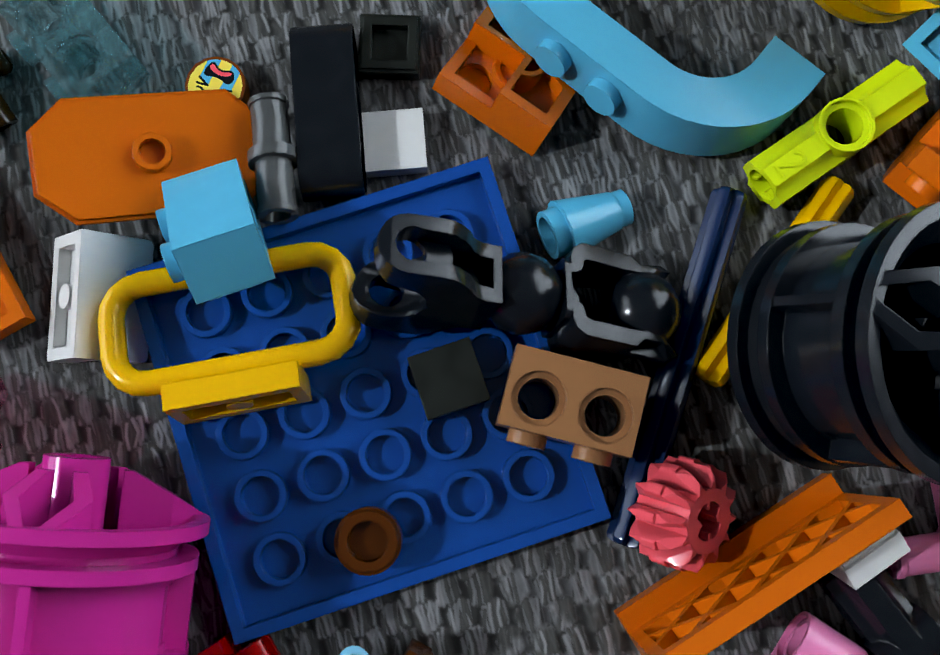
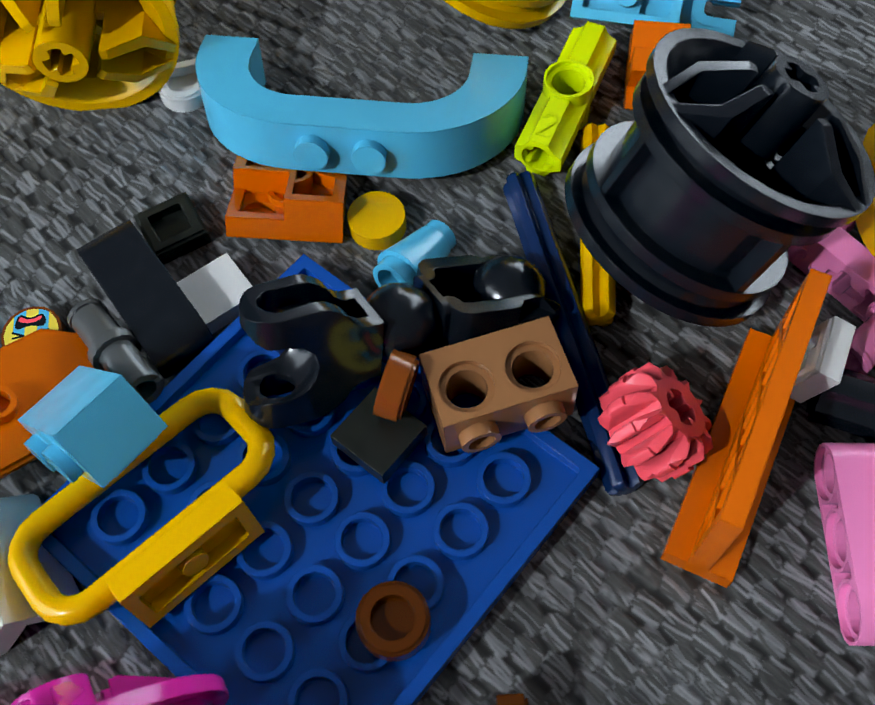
camera: 25 degrees left, 20 degrees down
none -> yellow tile [347,191,406,250]
none -> dark orange tile [373,349,420,422]

